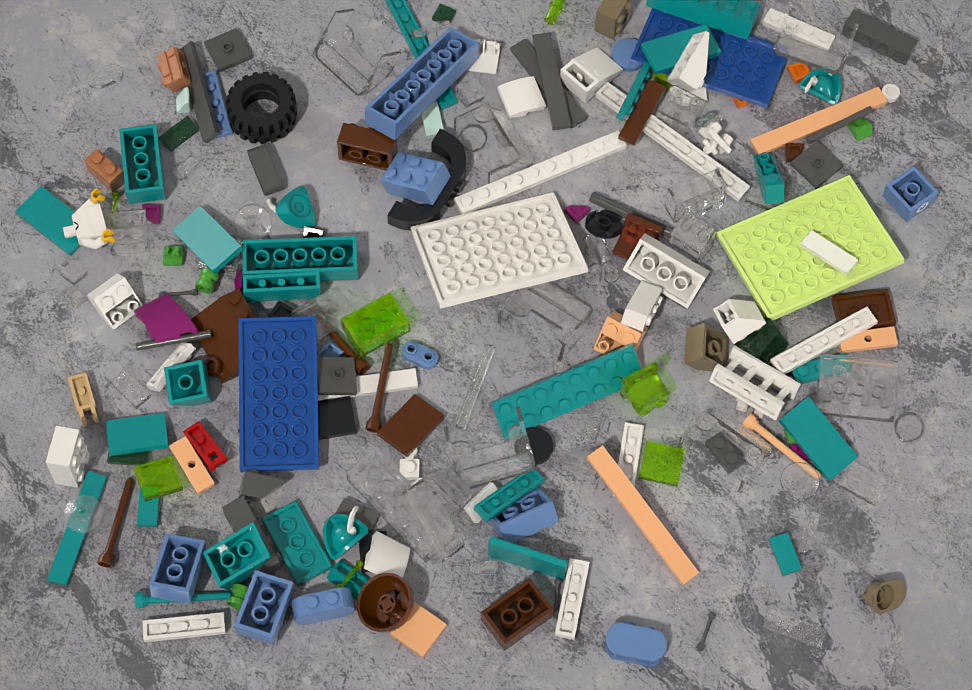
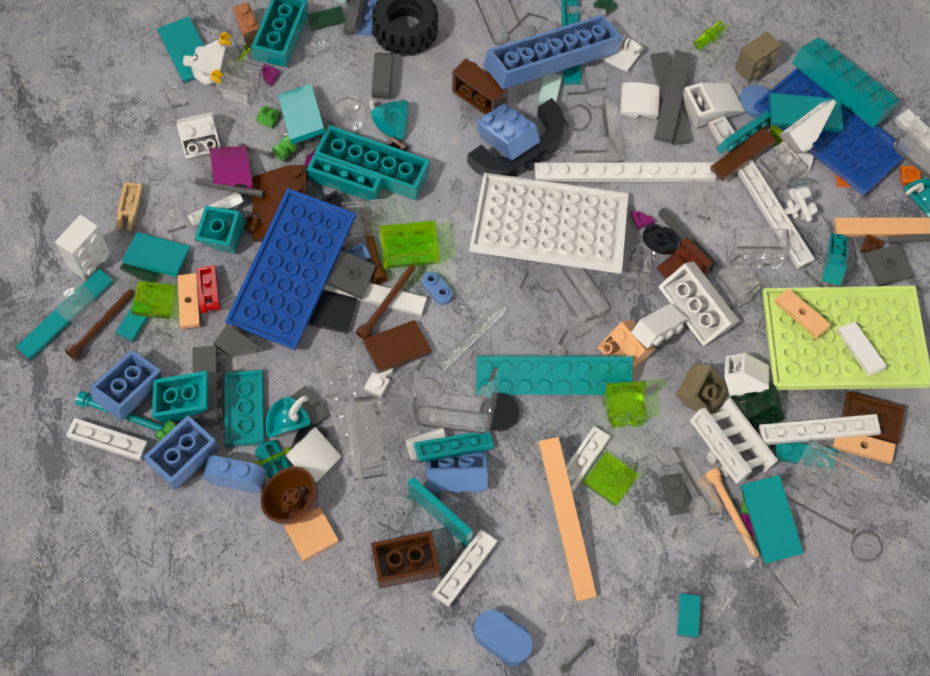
camera: 25 degrees right, 0 degrees up
none -> light nougat tile [774,288,831,339]

